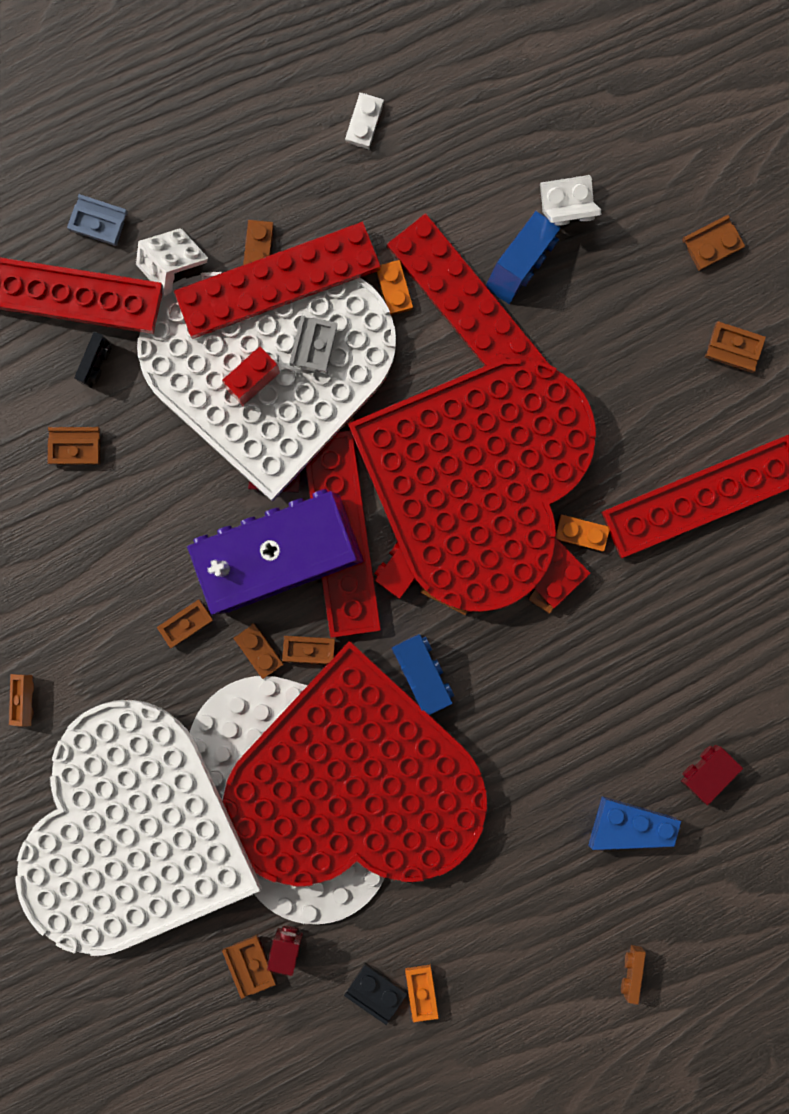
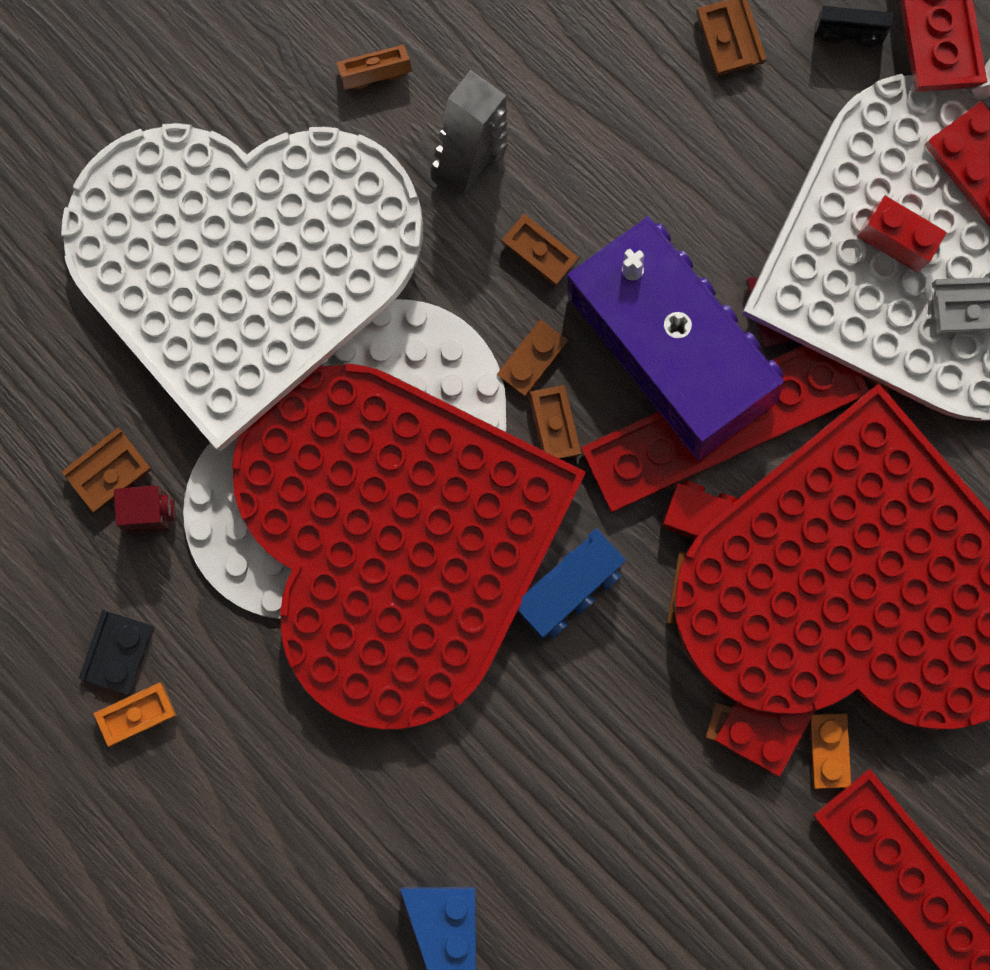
camera: 65 degrees right, 5 degrees down
none -> flat silver wedge [431,70,508,194]

